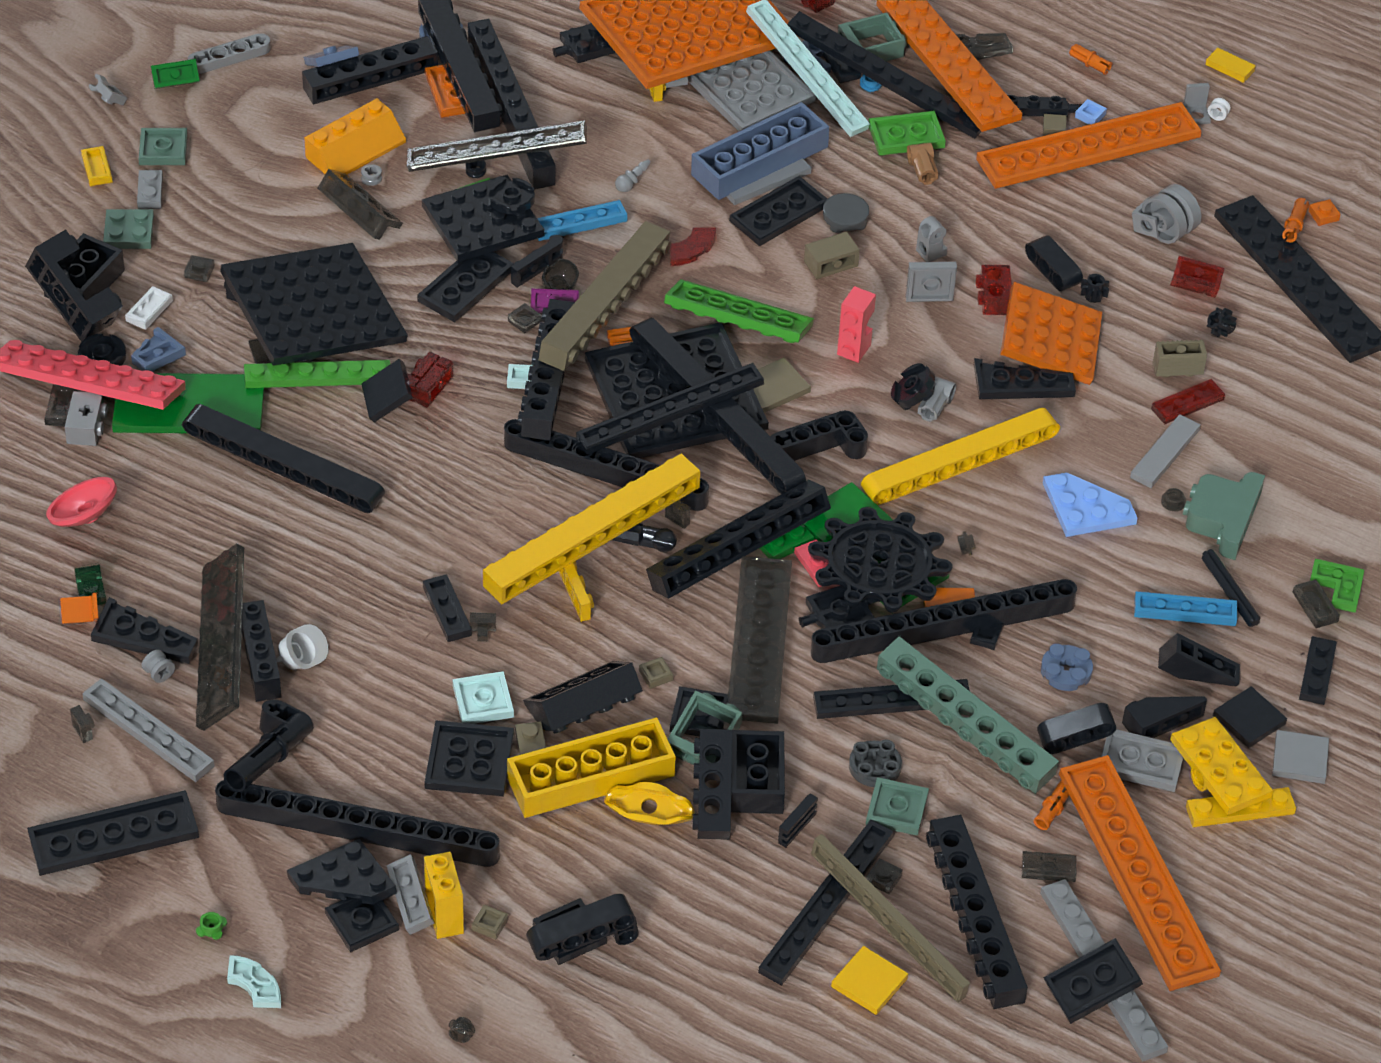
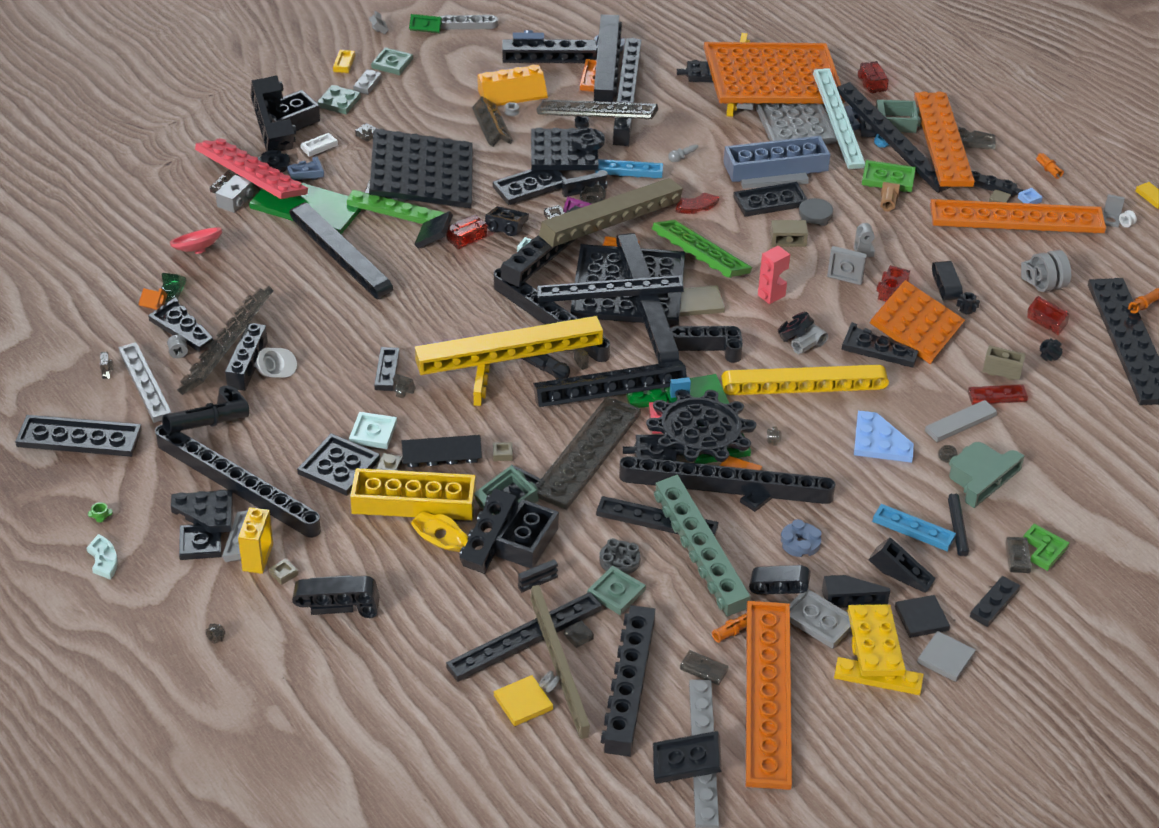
camera: 25 degrees right, 5 degrees down
none -> black plate [484,206,529,236]
none -> light grey bush [539,670,560,693]
none -> dark azure tile [670,377,691,398]

